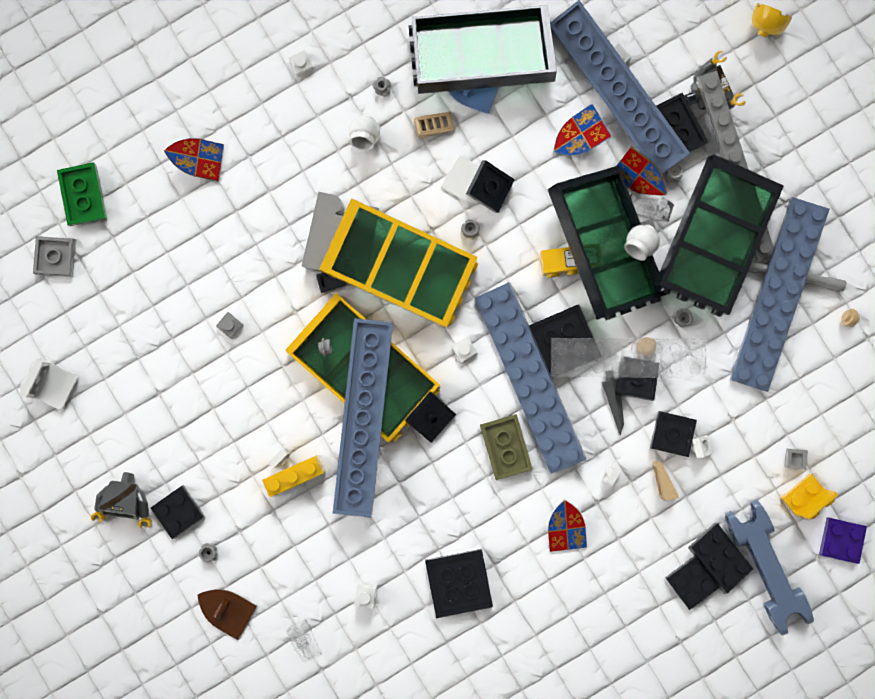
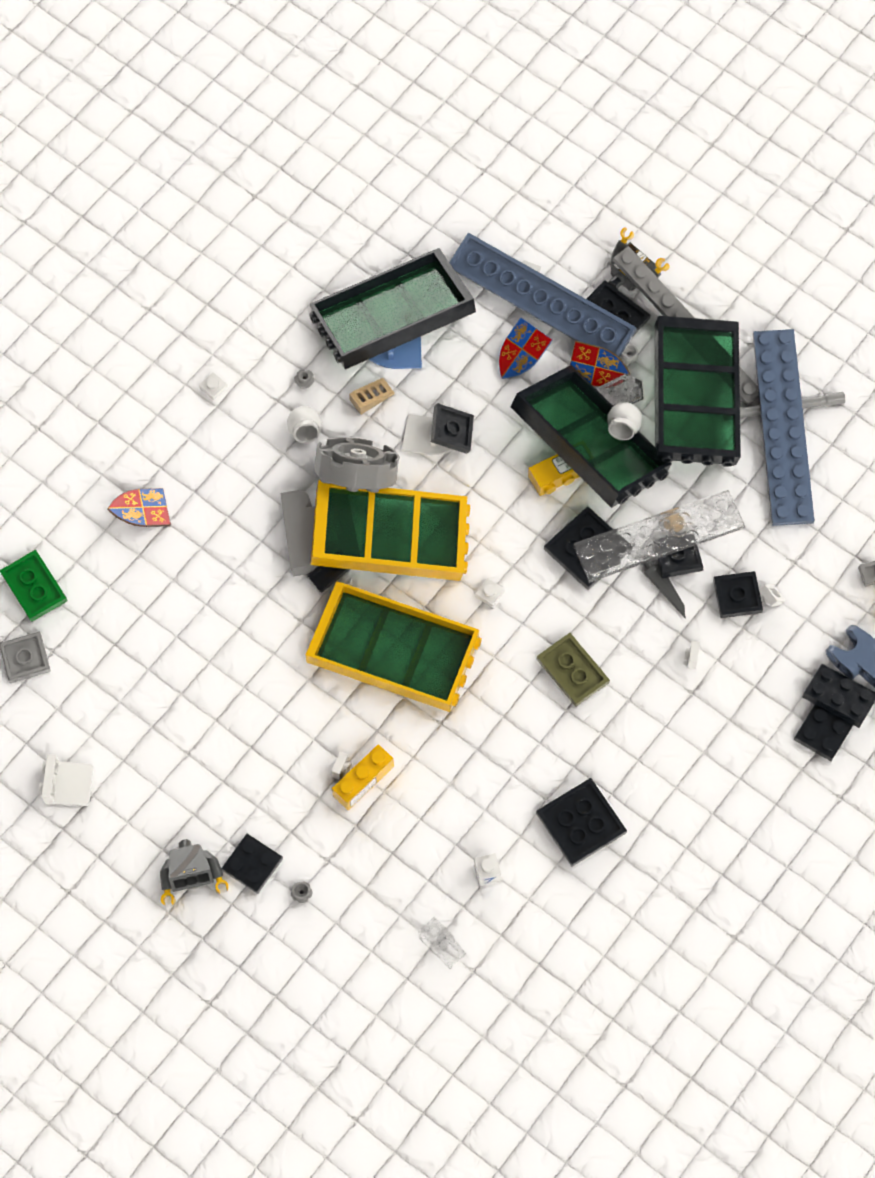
camera: 20 degrees left, 20 degrees down
reddish brown shield [197,589,257,640] -> none
light grey plate [216,311,243,339] -> none
light grey plate [318,338,332,357] -> none
sand blue plate [332,318,393,518] -> none
black plate [405,391,457,443] -> none
light grey plate [461,220,480,238] -> none
sand blue plate [475,282,587,474] -> none
shield [547,498,587,552] -> none
tan slope [653,461,679,501] -> none
light grey plate [674,309,693,328] -> none
yellow cylinder [752,3,792,38] -> none
tan plate [841,308,860,327] -> none
none -> light grey piece [314,437,400,492]

